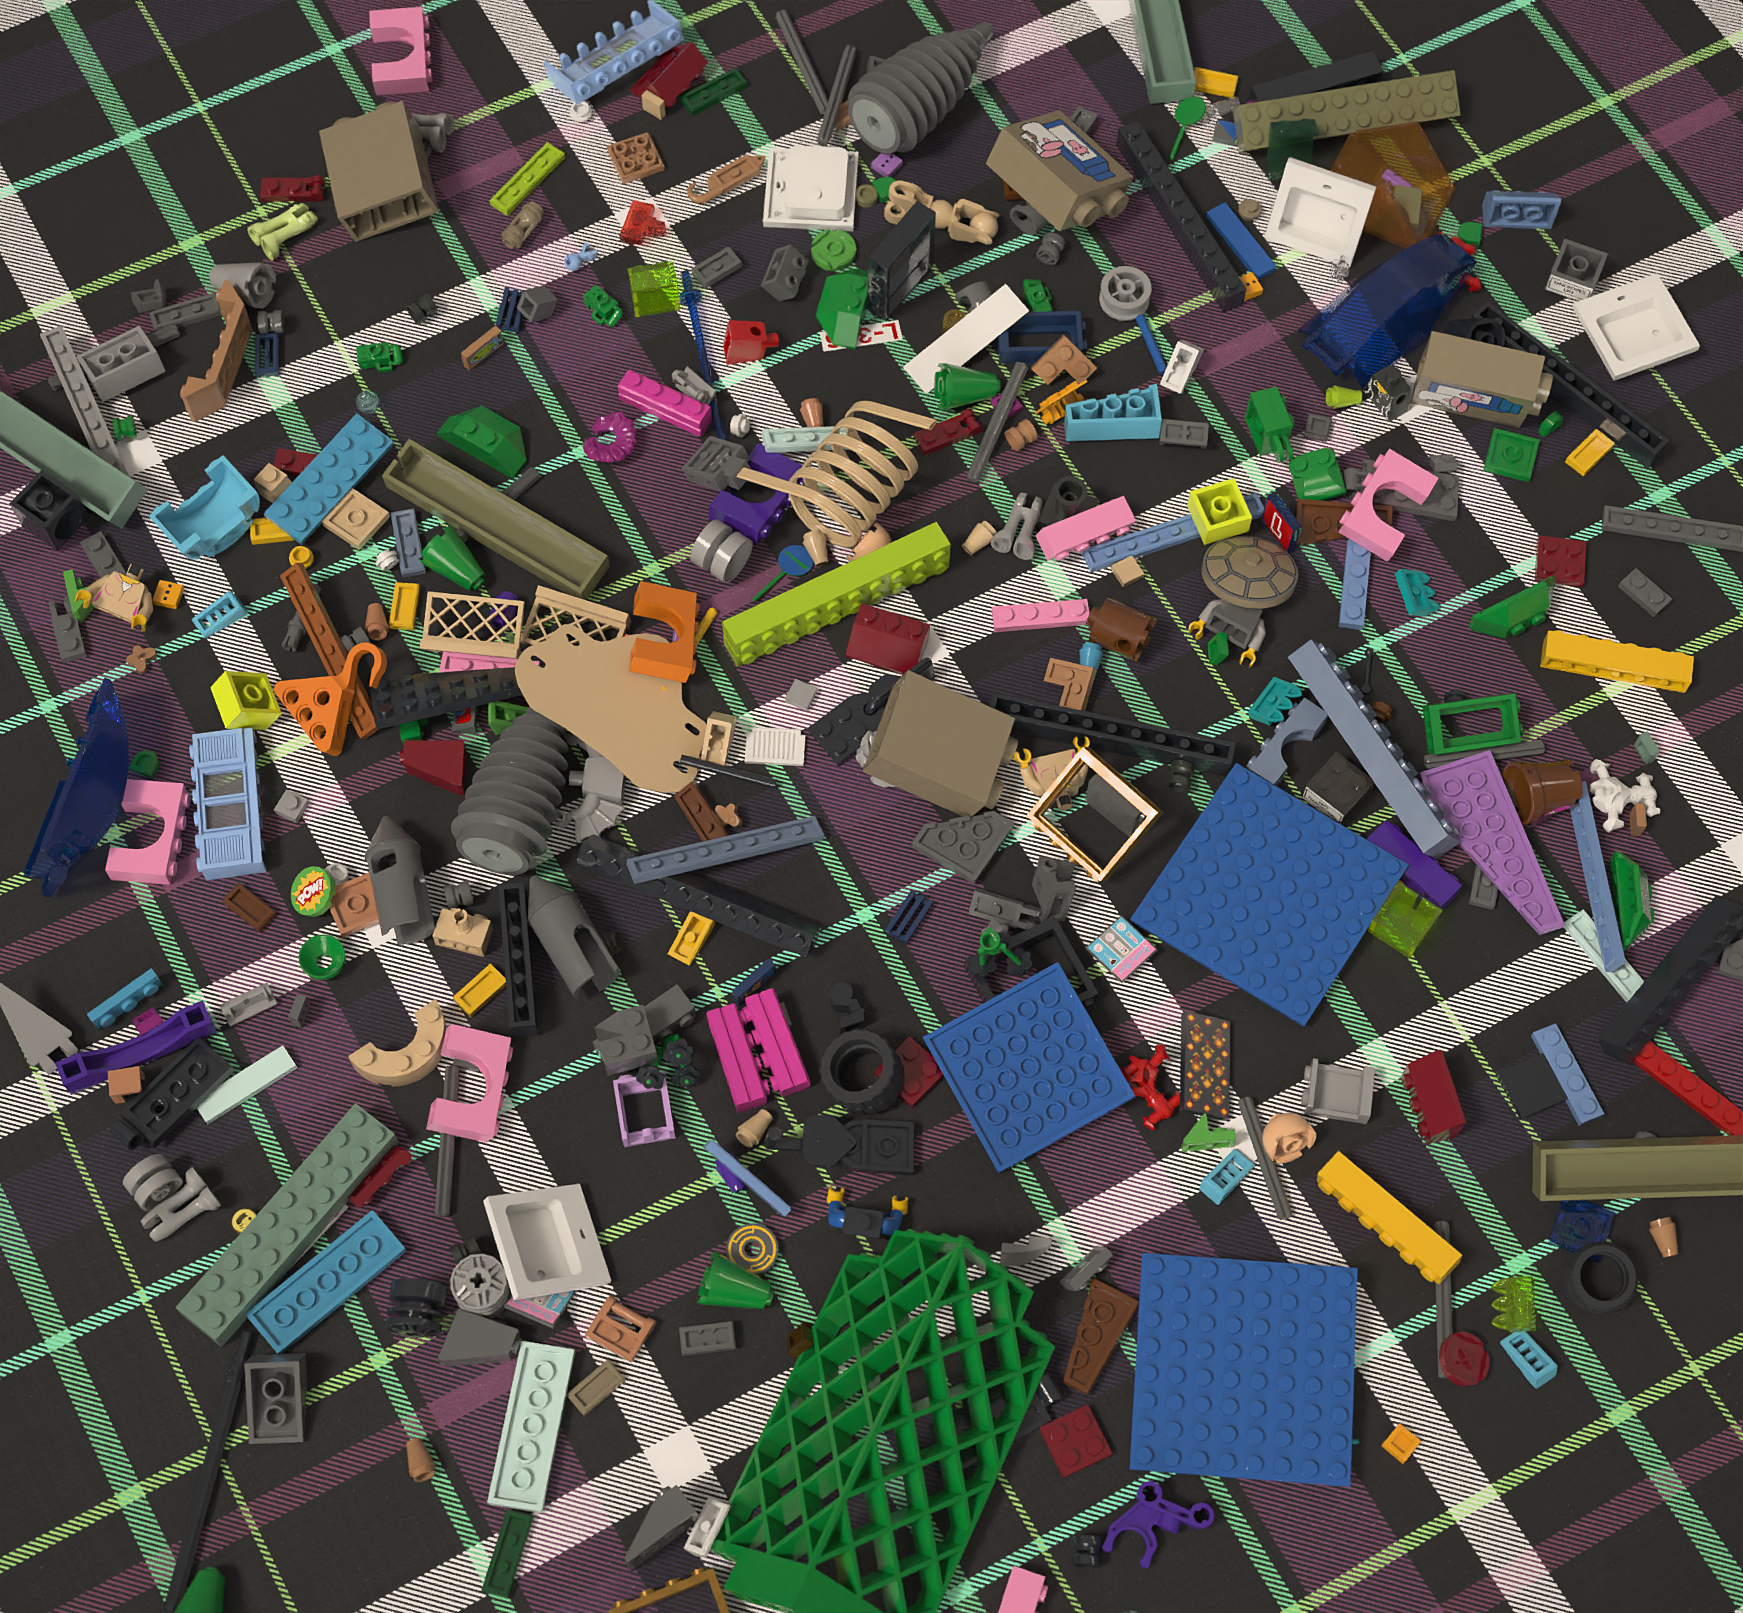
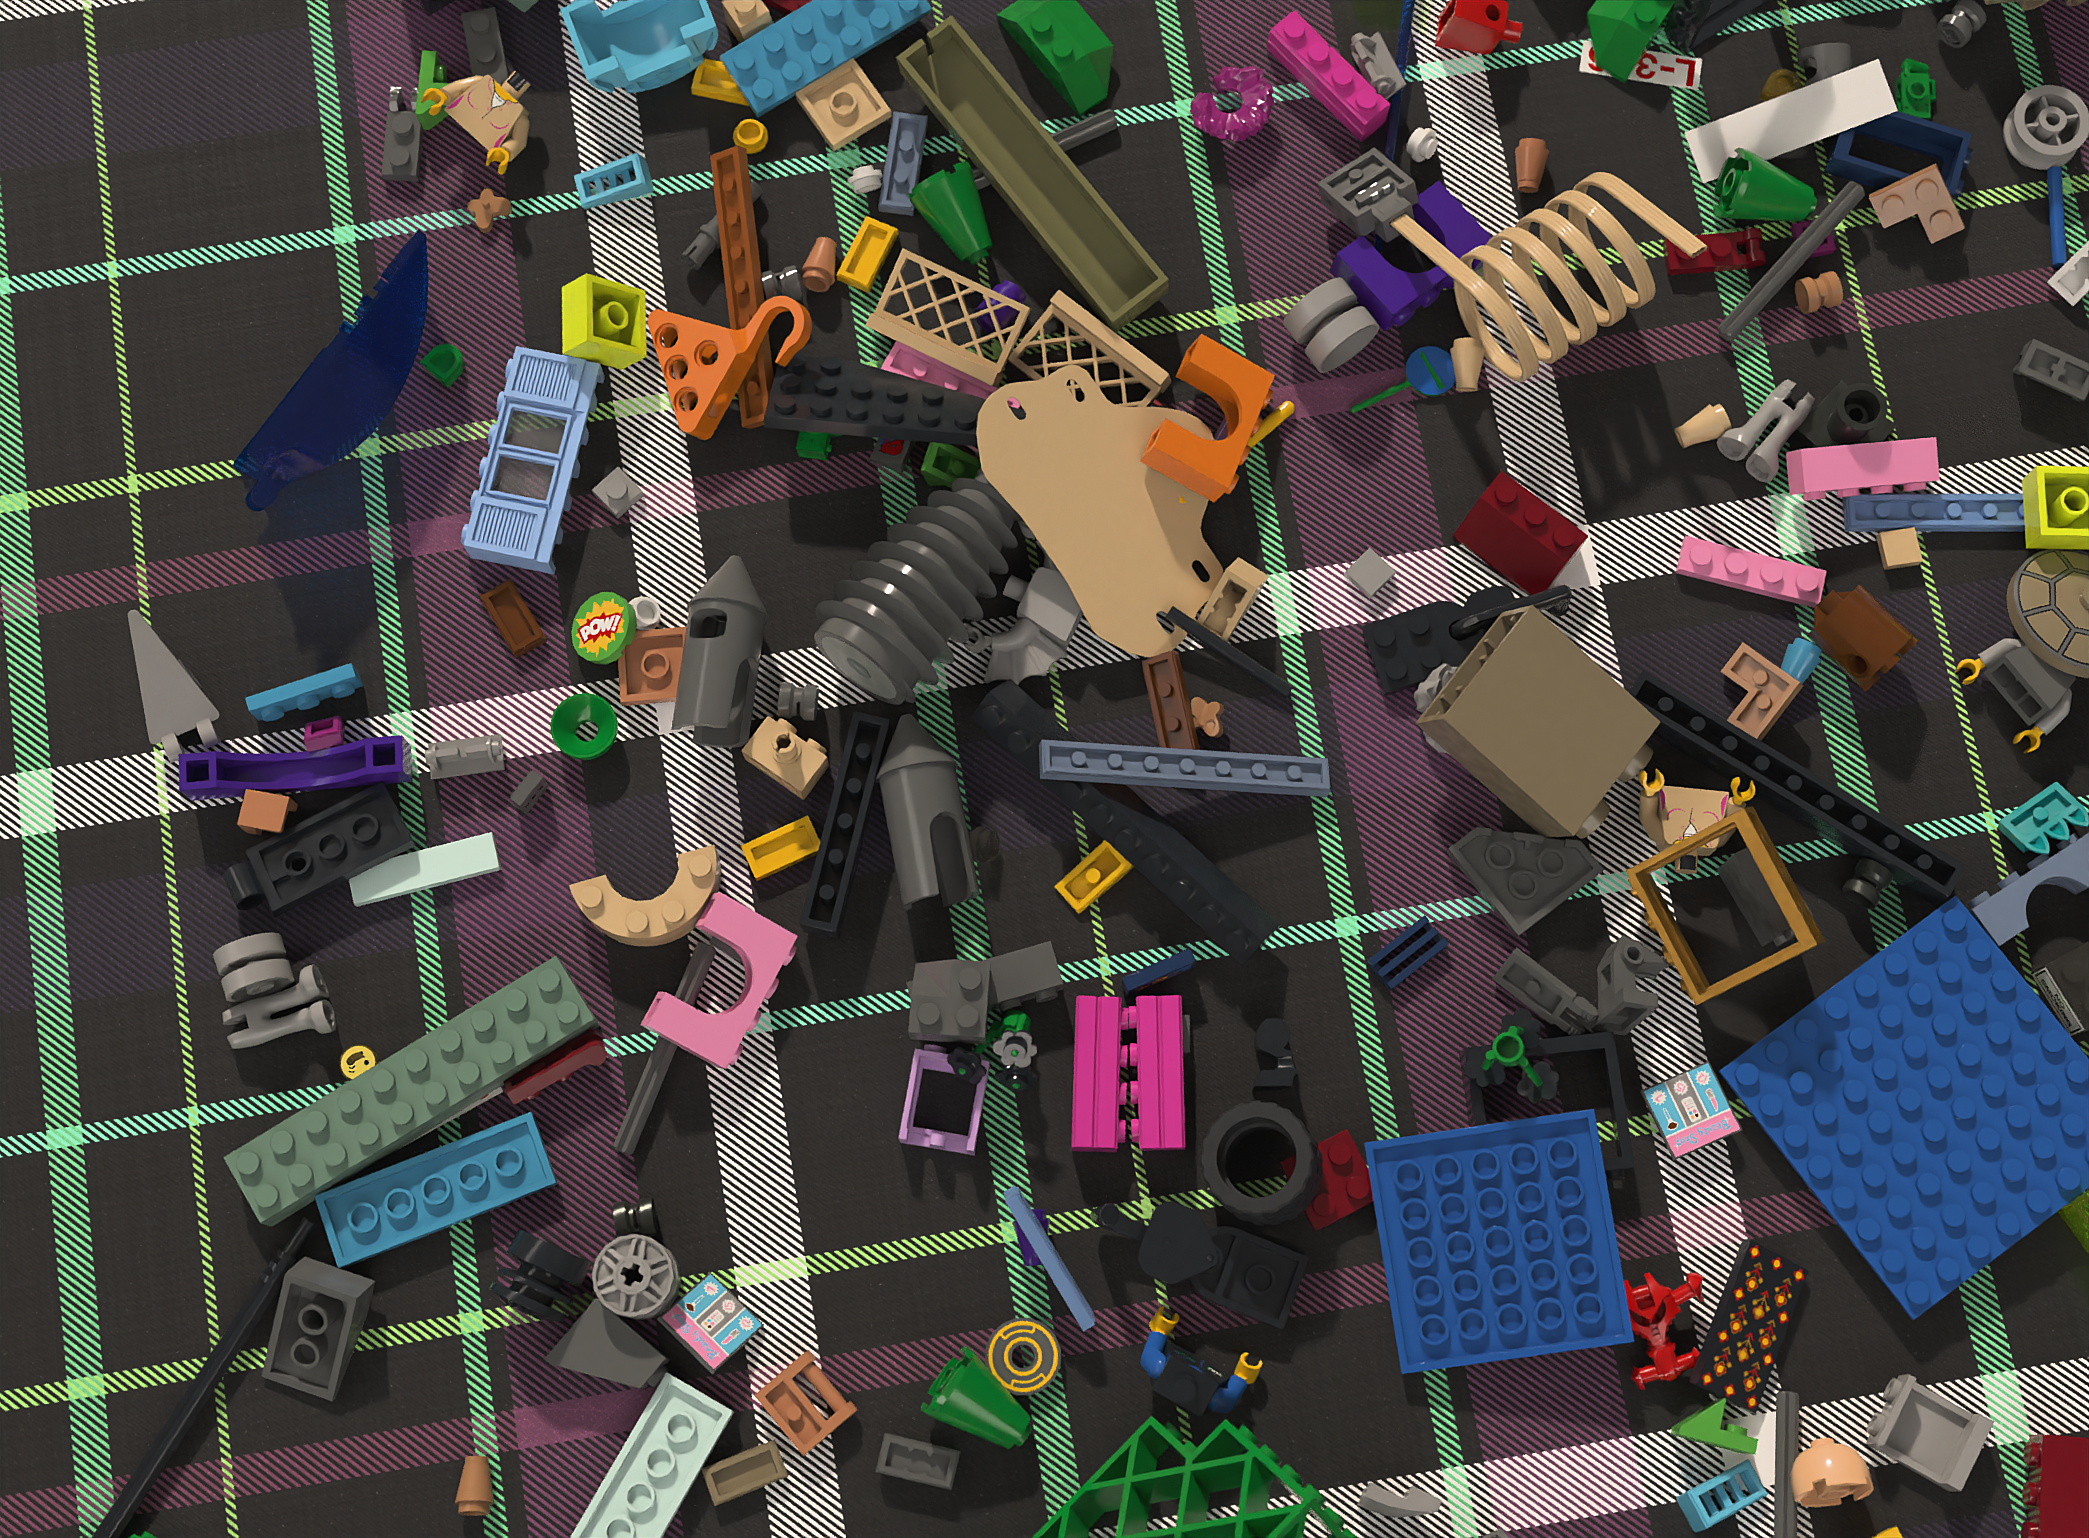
camera: 20 degrees right, 10 degrees up
bright pink arch [105,779,191,885] -> none
light orange tile [152,580,184,609] -> none
dark red slope [400,740,467,795] -> none
white piece [483,1184,611,1300] -> none
lime piece [722,522,950,667] -> none
tan cone [736,1109,773,1148] -> none
white window [745,727,805,766] -> none
light aqua tile [761,427,850,453] -> none
dark brown tile [787,1321,813,1359] -> none
light nougat cylinder [846,522,891,562] -> none
light orange hinge [1035,380,1087,424] -> none
medium azure wedge [1064,384,1162,441] -> none
green tile [1207,632,1229,665] -> none

